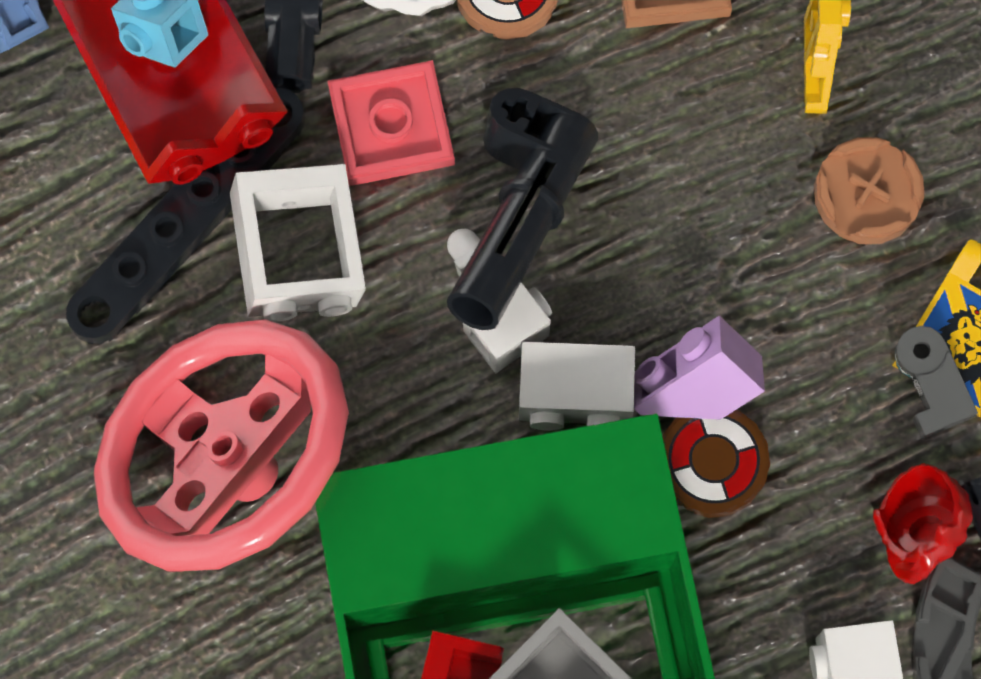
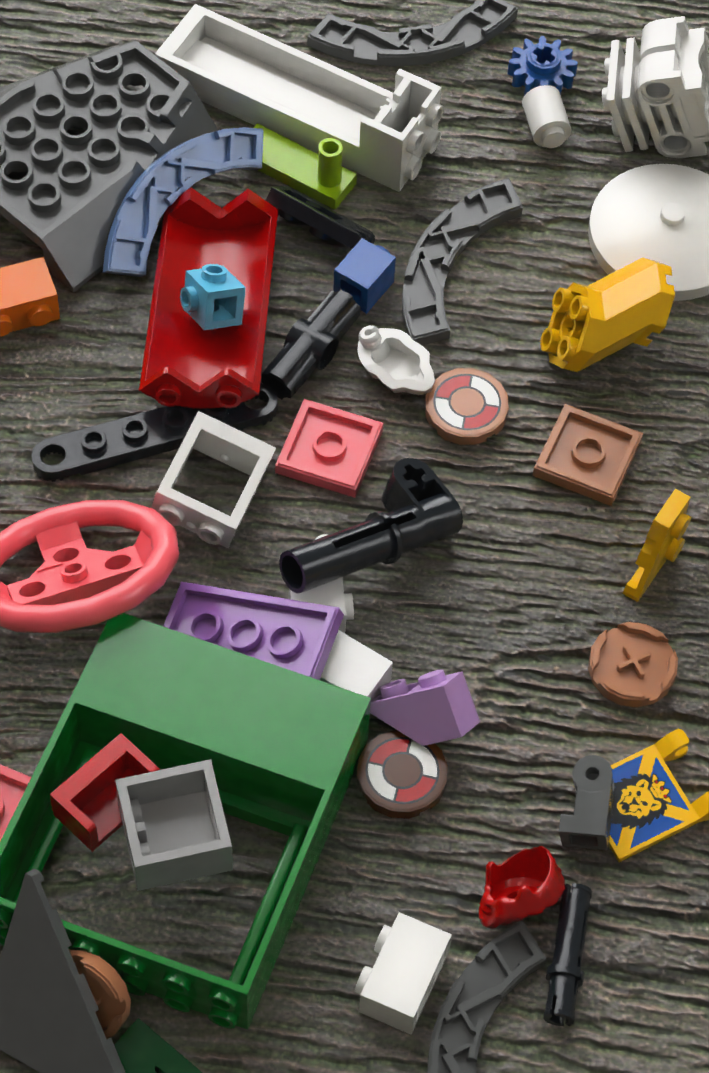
camera: 30 degrees right, 15 degrees down
none -> medium lavender tile [163,582,344,680]

